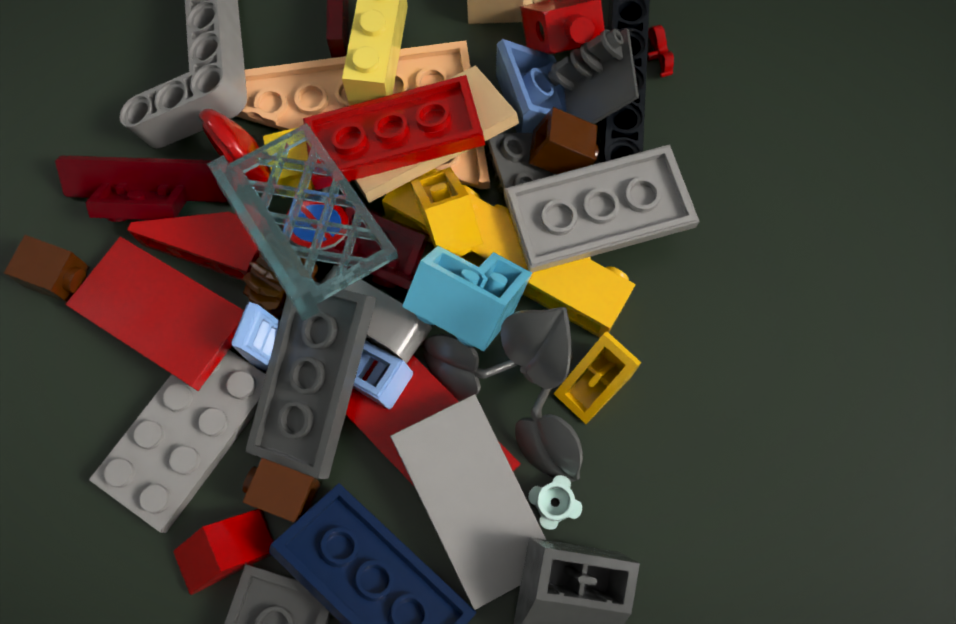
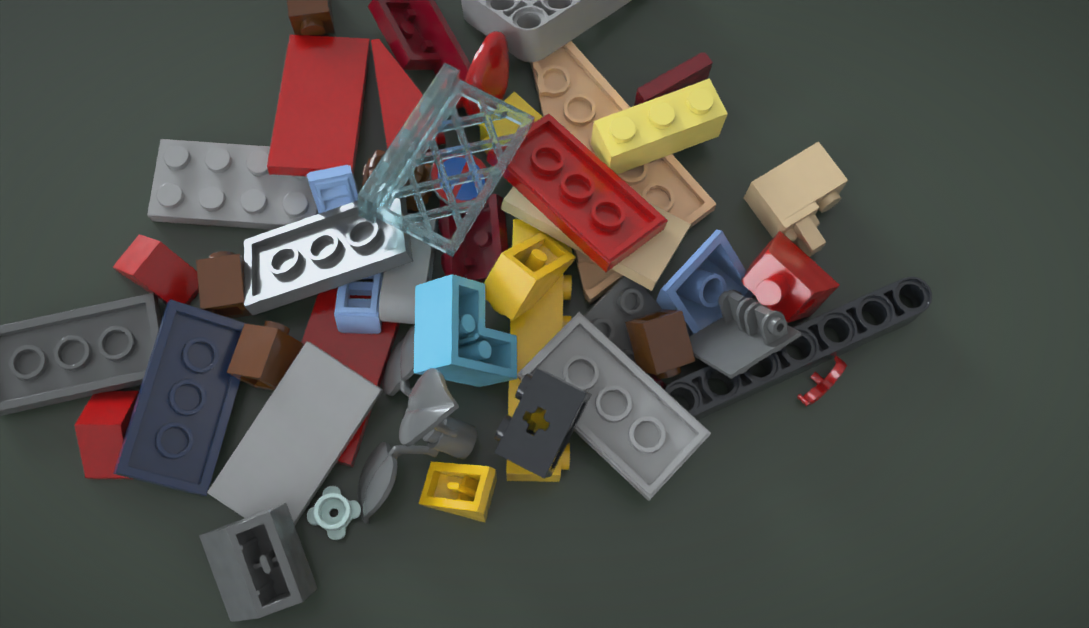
camera: 55 degrees right, 0 degrees up
none -> reddish brown brick [227,321,304,391]
none -> black brick [494,368,592,479]

